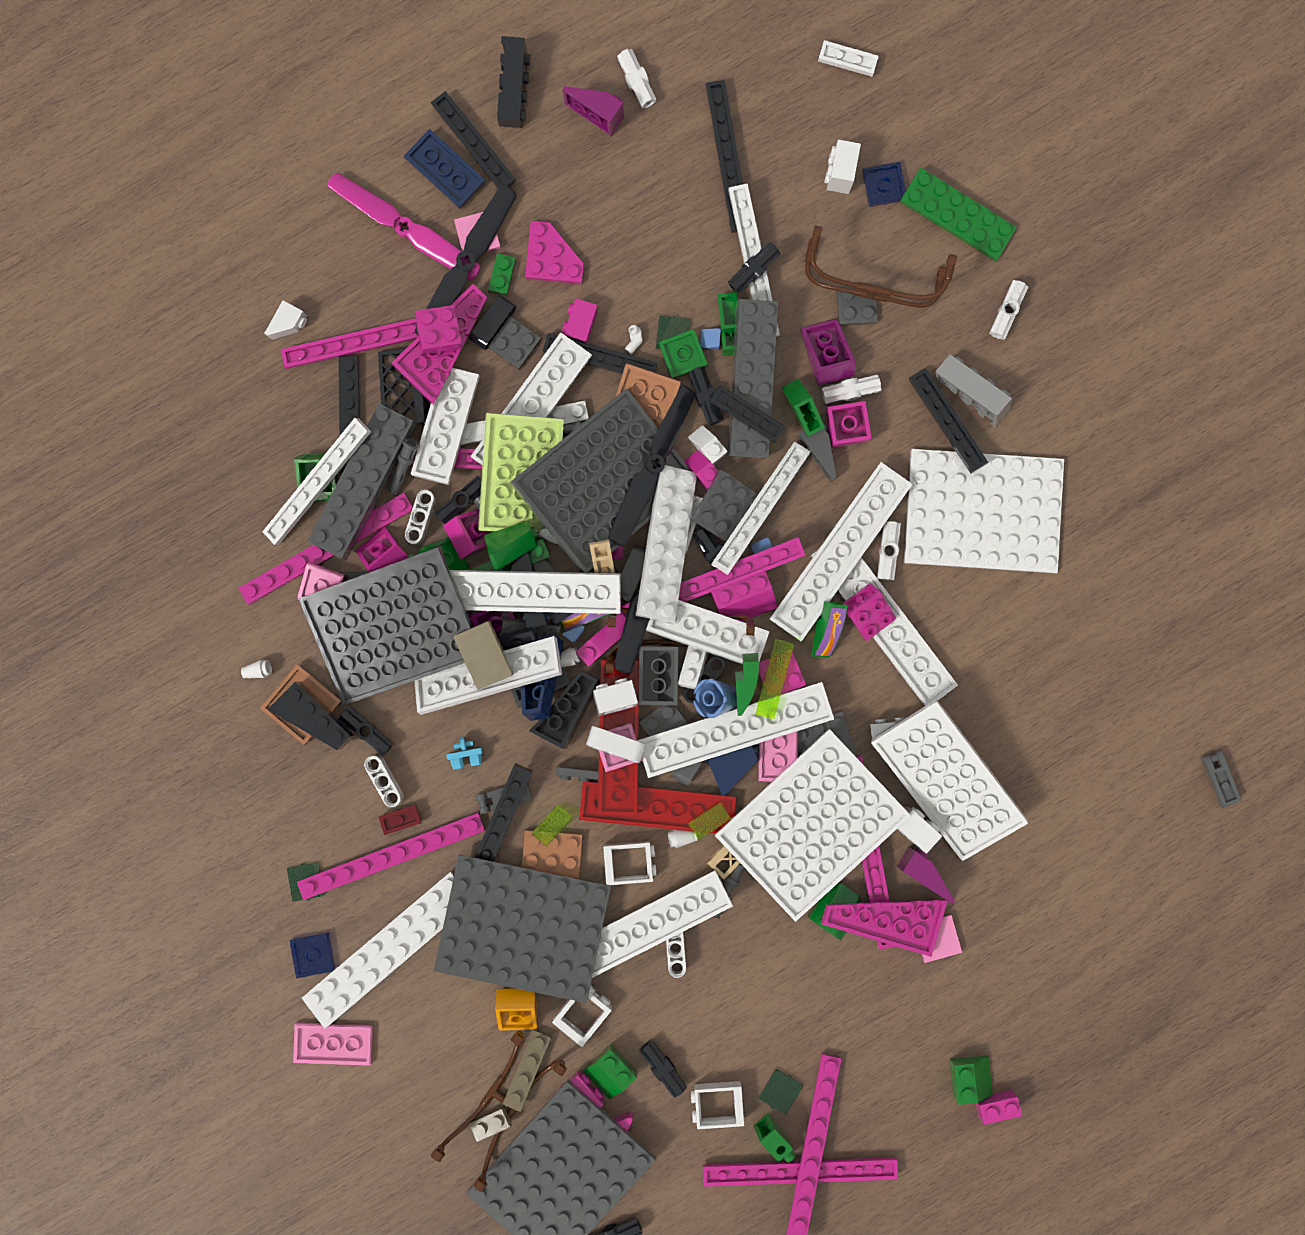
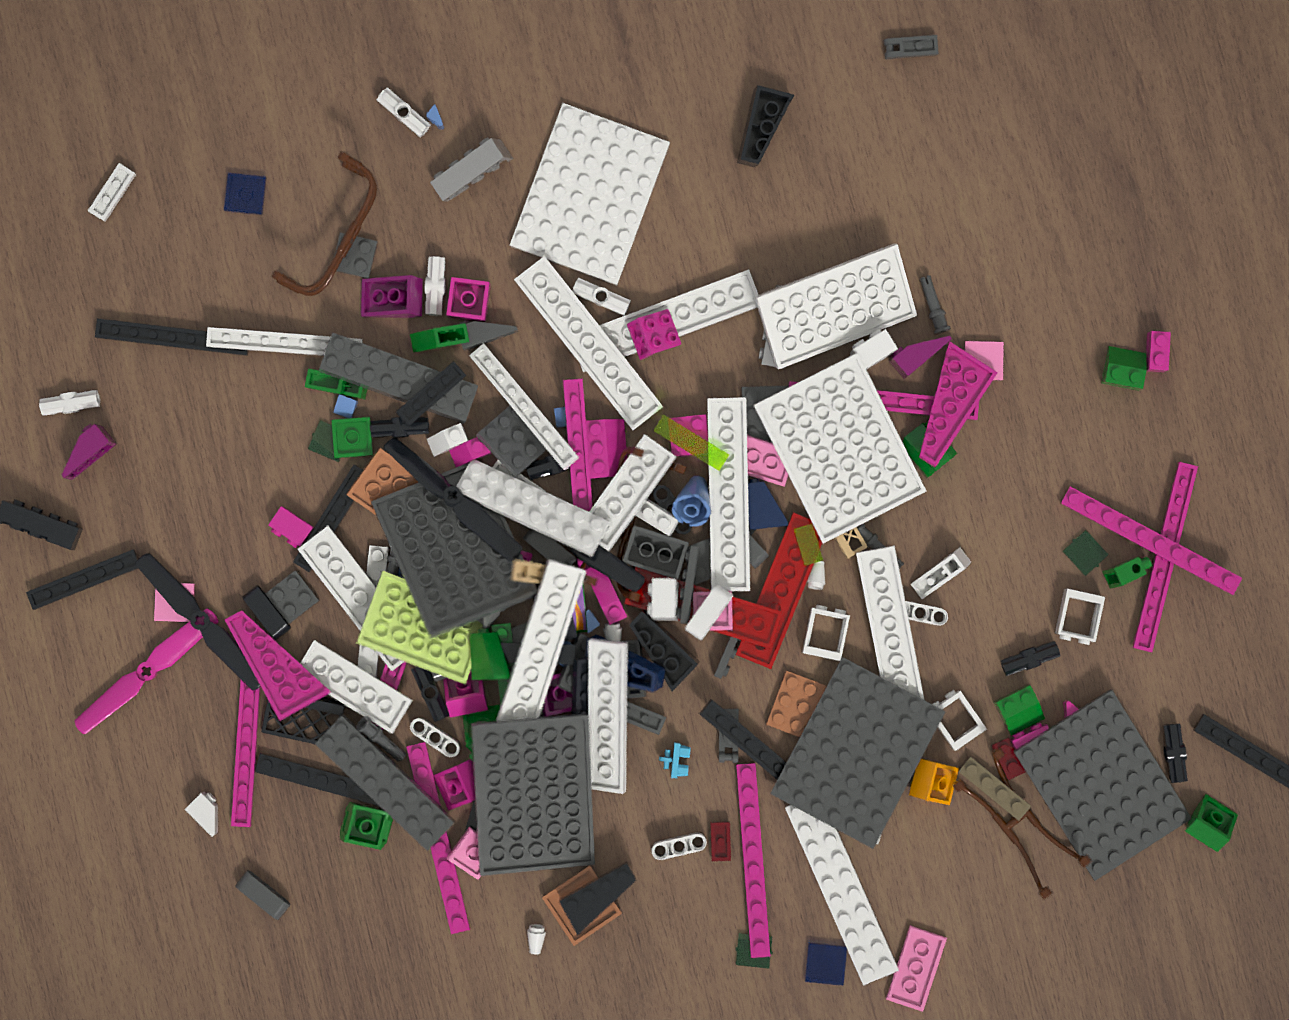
camera: 75 degrees left, 0 degrees up
white plate [263,418,371,545] -> none
black piece [339,706,394,756] -> none
dark blue plate [404,129,486,209] -> none
dark pink brick [415,305,462,355] -> none
dark tan tile [453,621,514,690] -> none
plate [469,1107,512,1142] -> none
green plate [488,253,516,296] -> none
dark pink plate [525,221,584,284] -> none
clear neon green tile [532,805,572,847] -> none
white arm [625,325,643,355] -> none
black piece [727,242,781,295] -> none
green slope [735,653,759,716] -> none
slope [811,601,848,658] -> none
white brick [824,140,861,194] -> none
green plate [900,167,1017,261] -> none
black plate [909,368,989,474] -> none
none -> dark grey beam [235,870,291,920]
none -> medium blue slope [426,104,444,130]
none -> dark grey plate [627,701,666,735]
none -> dark grey plate [677,546,699,625]
none -> black wedge [737,85,794,168]
none -> white slope [911,547,971,599]
none -> dark grey pin [919,275,951,334]
none -> dark red plate [991,737,1025,780]

